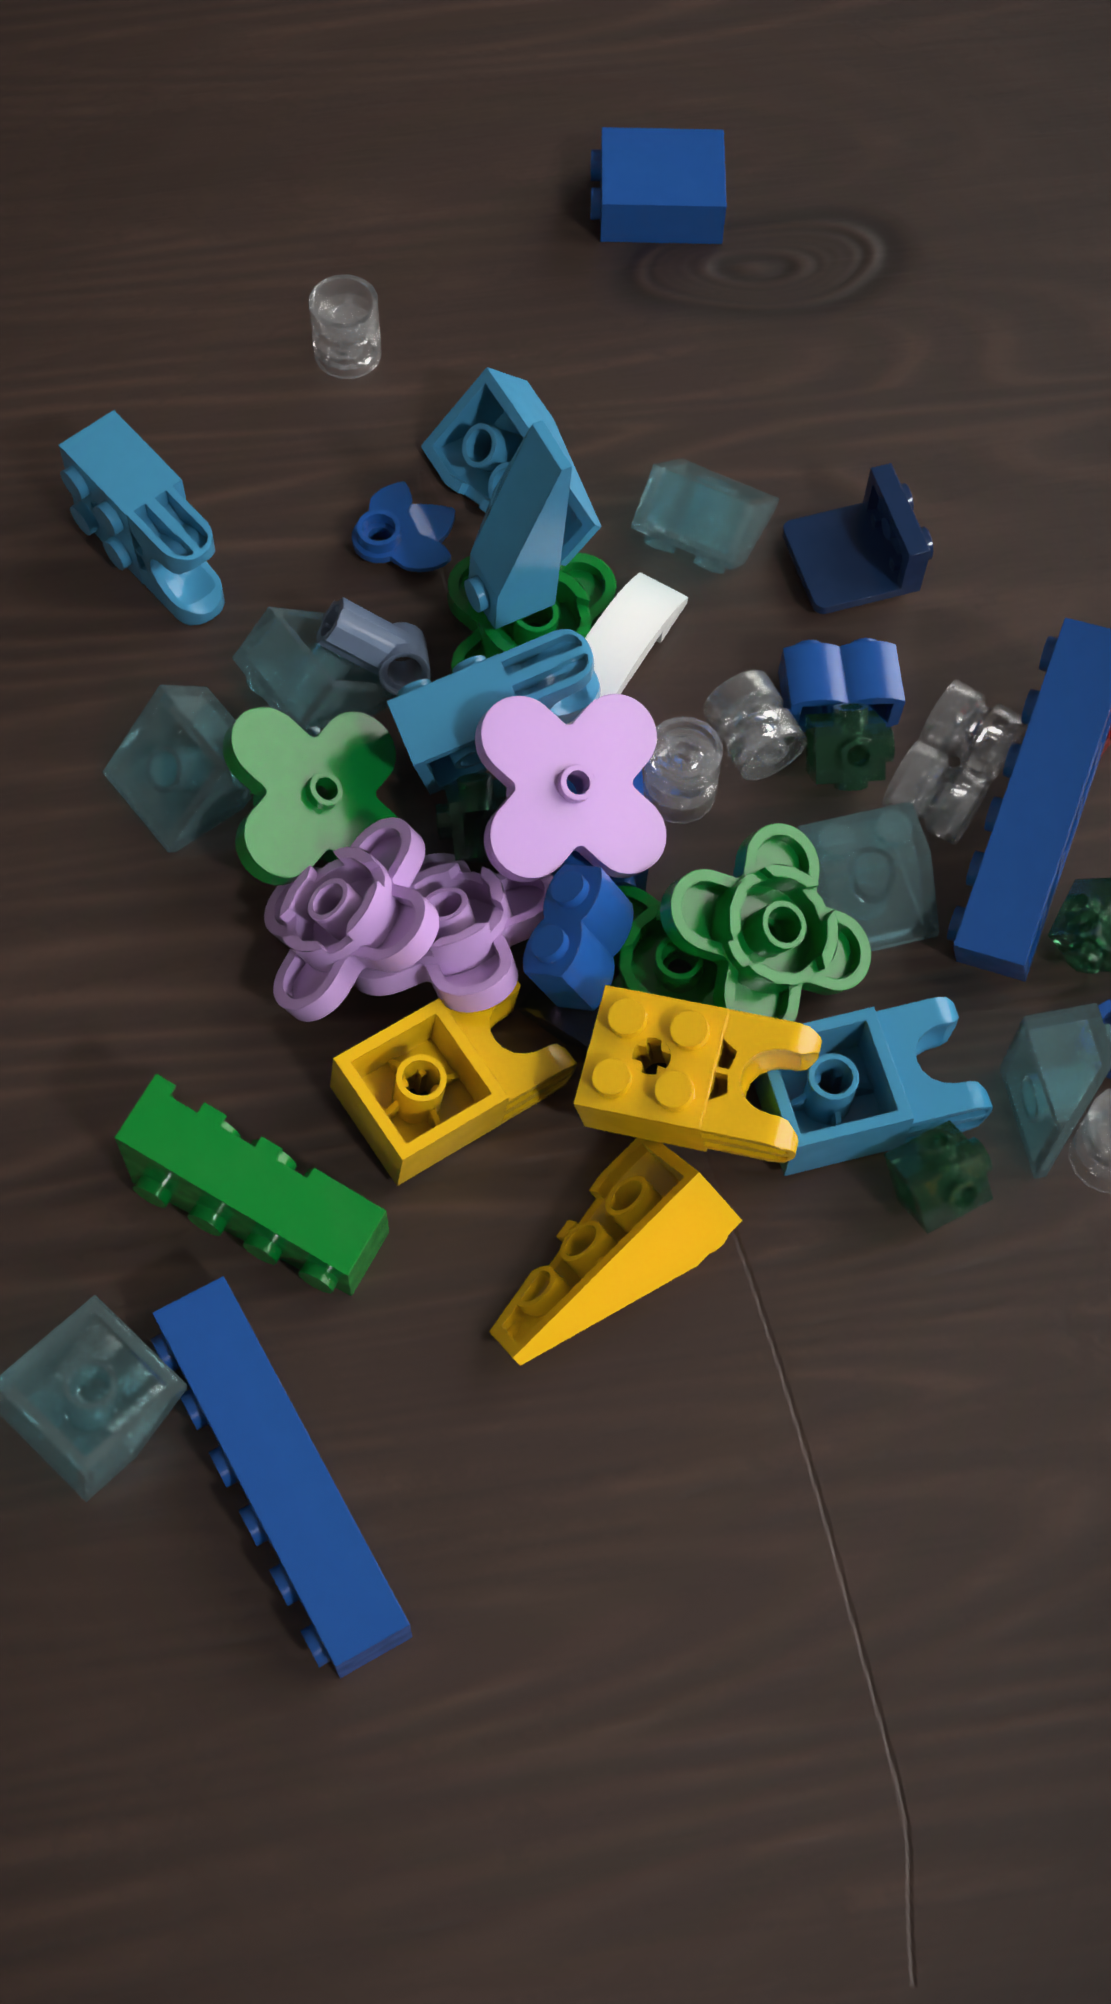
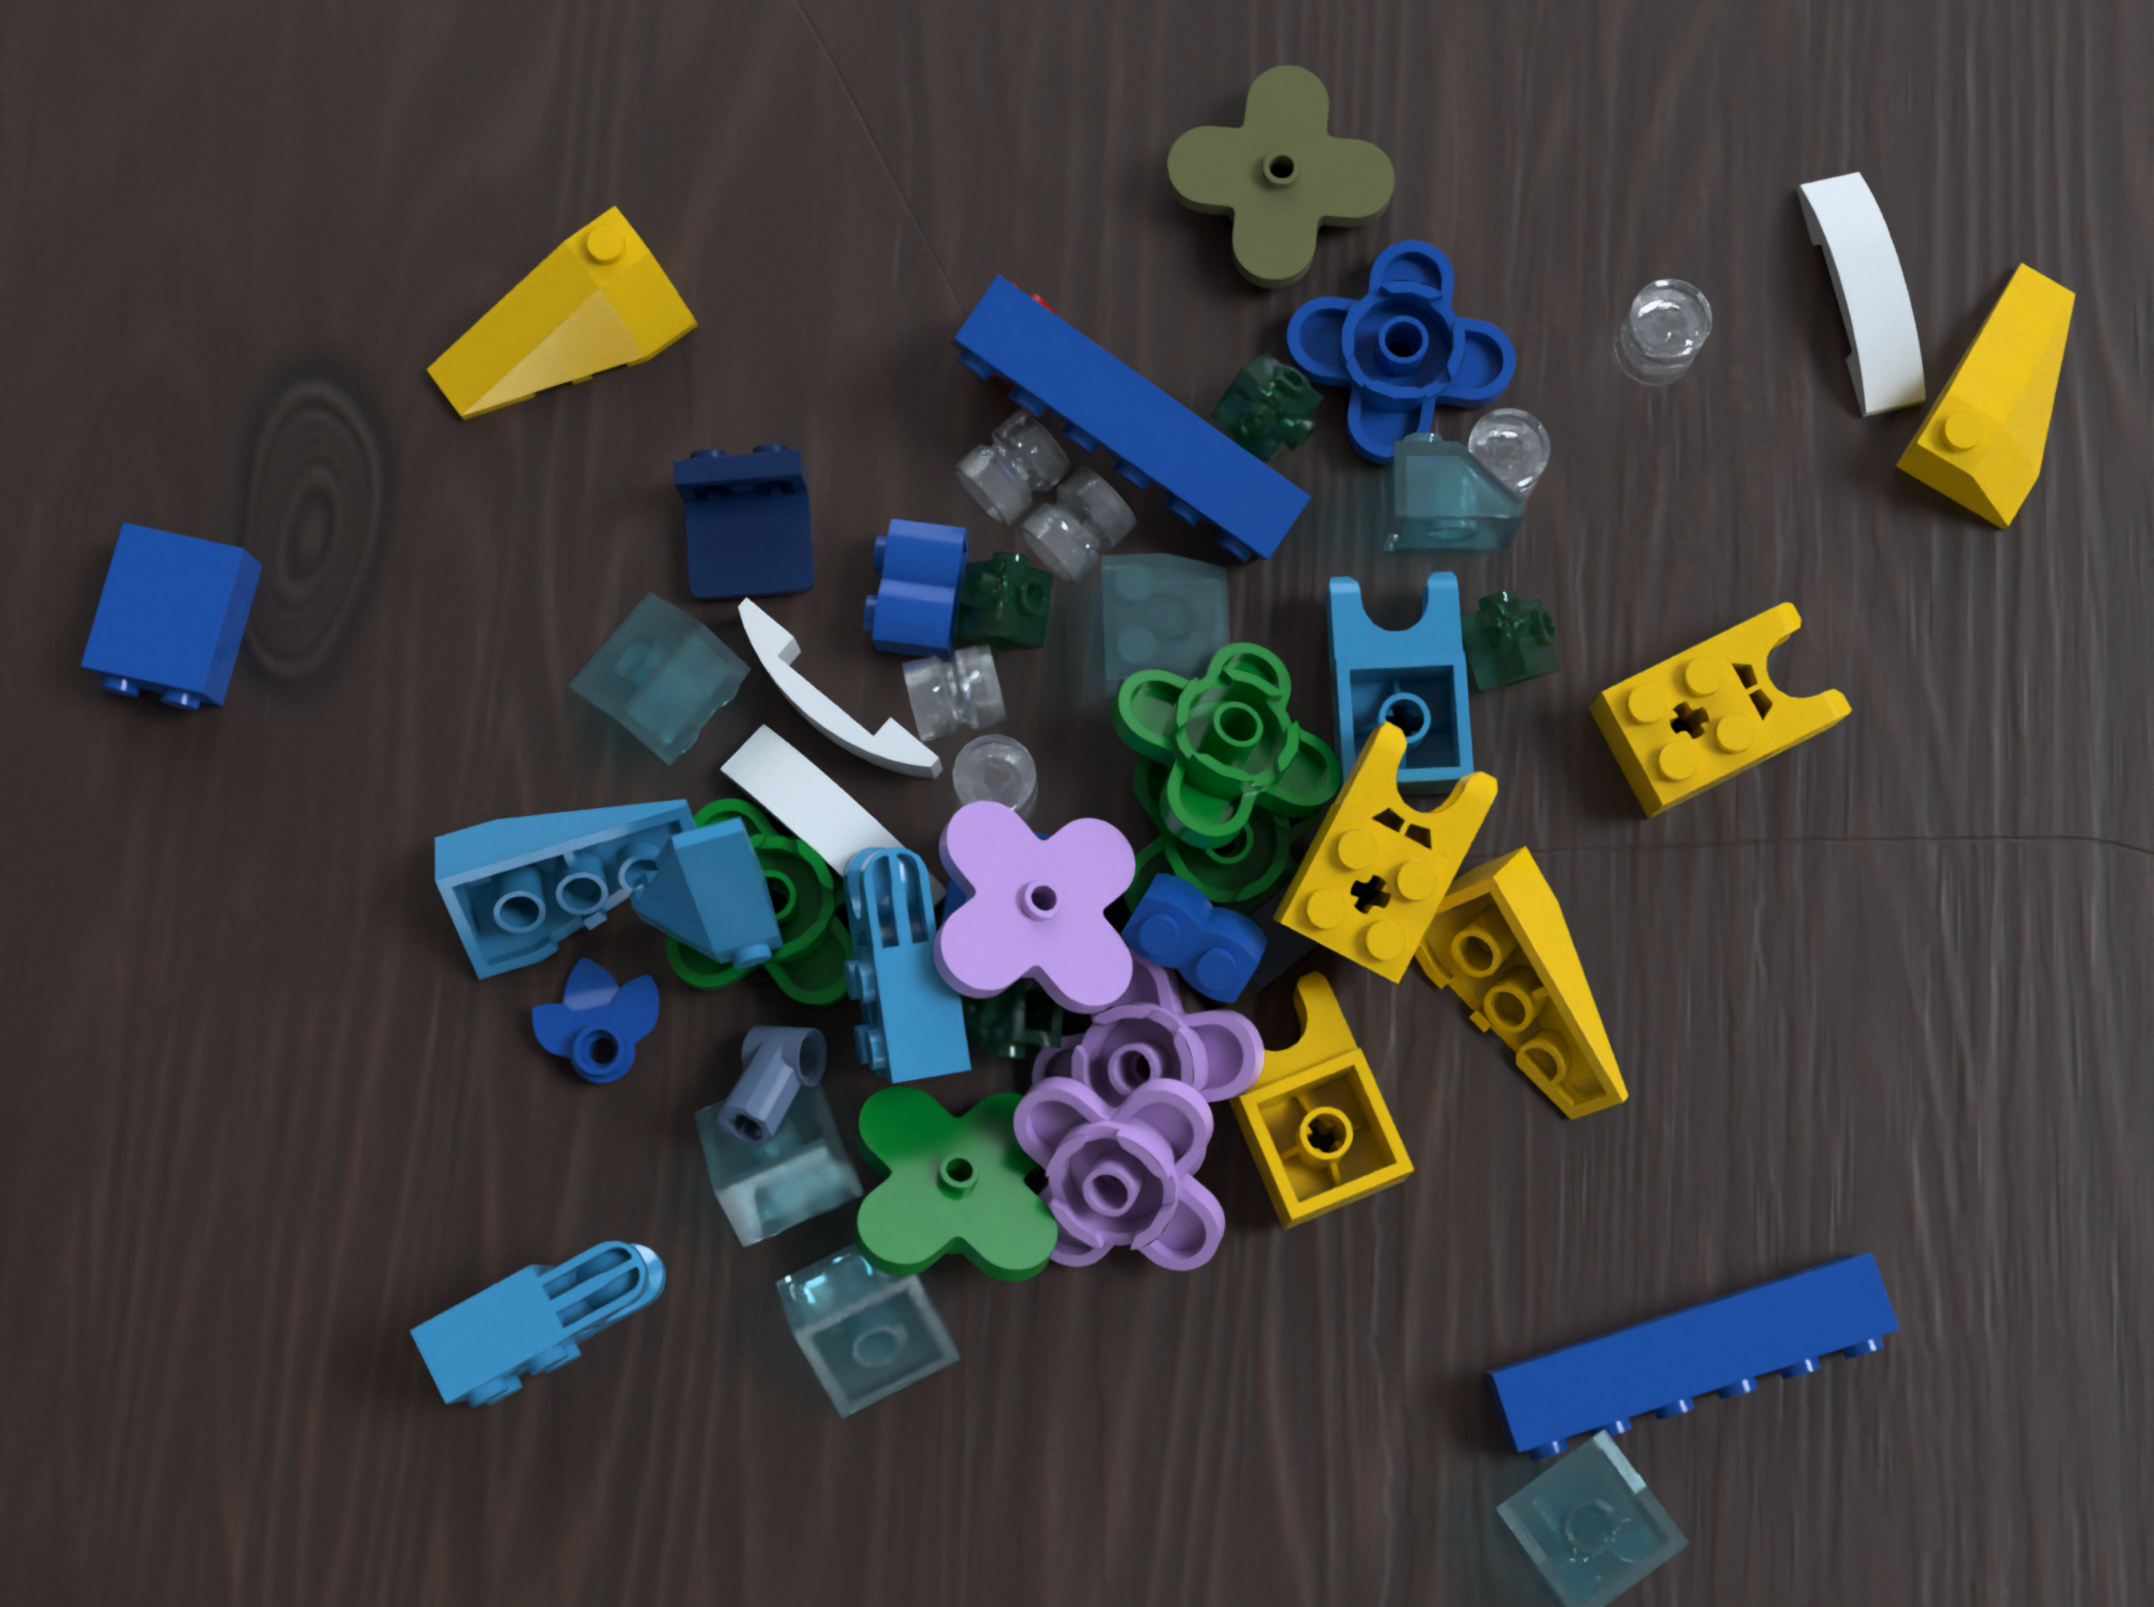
camera: 70 degrees left, 15 degrees up
green wedge [114,1074,389,1296] -> none
clear wheel [309,274,381,379] -> none
none -> yellow wedge [426,206,698,420]
none -> white slope [738,597,943,779]
none -> yellow brick [1589,602,1852,819]

